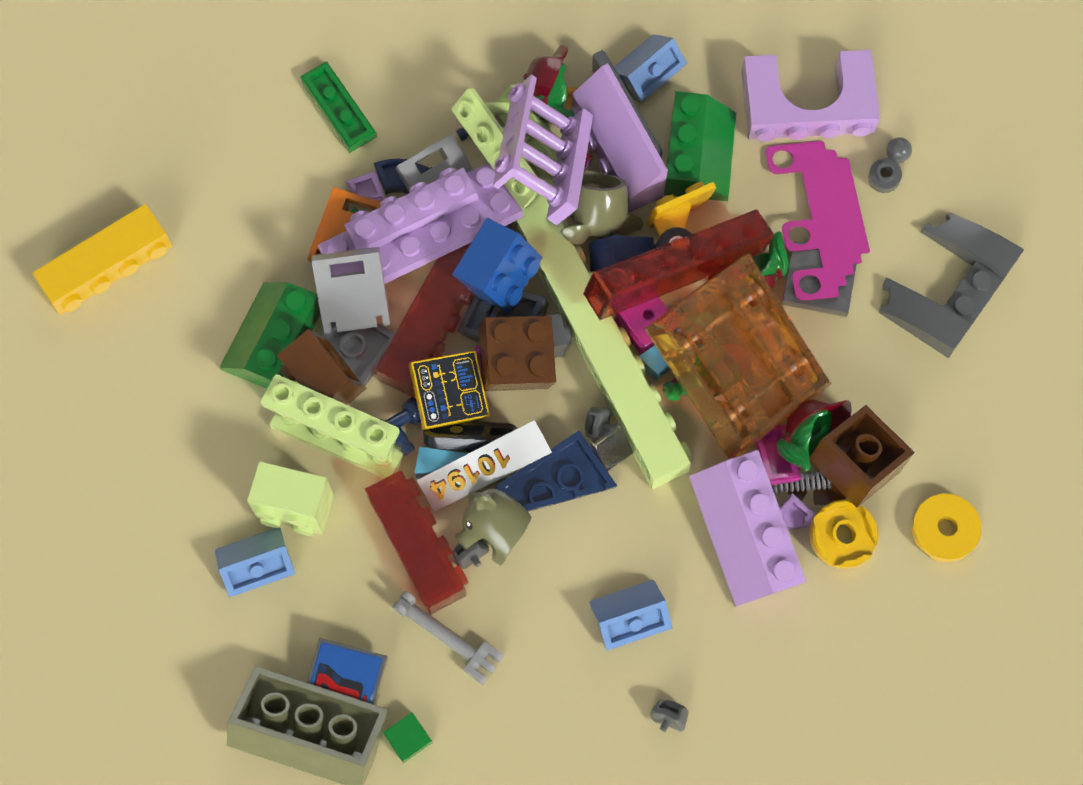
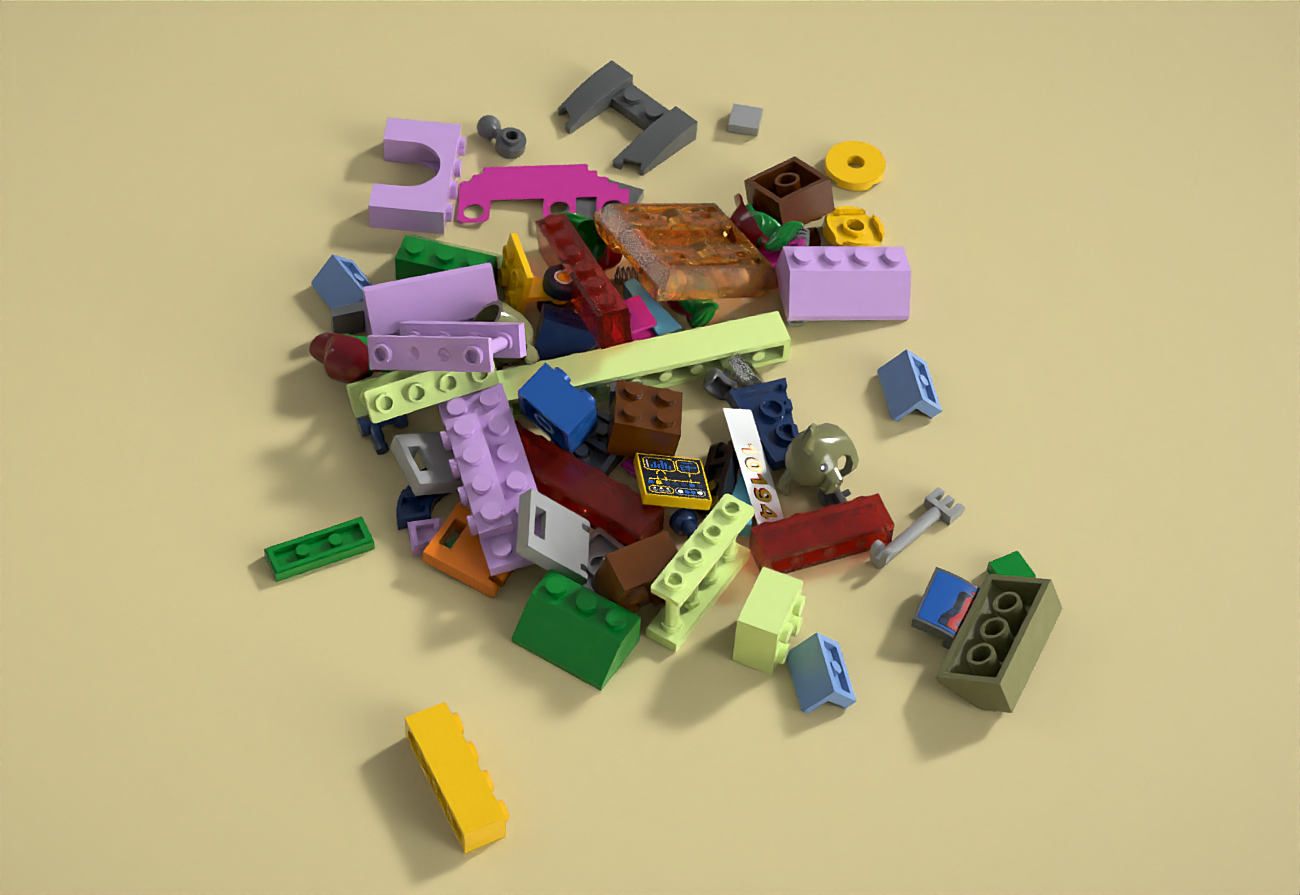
camera: 85 degrees left, 20 degrees down
dark grey piece [650,699,689,732] -> none
none -> light grey tile [728,103,763,136]

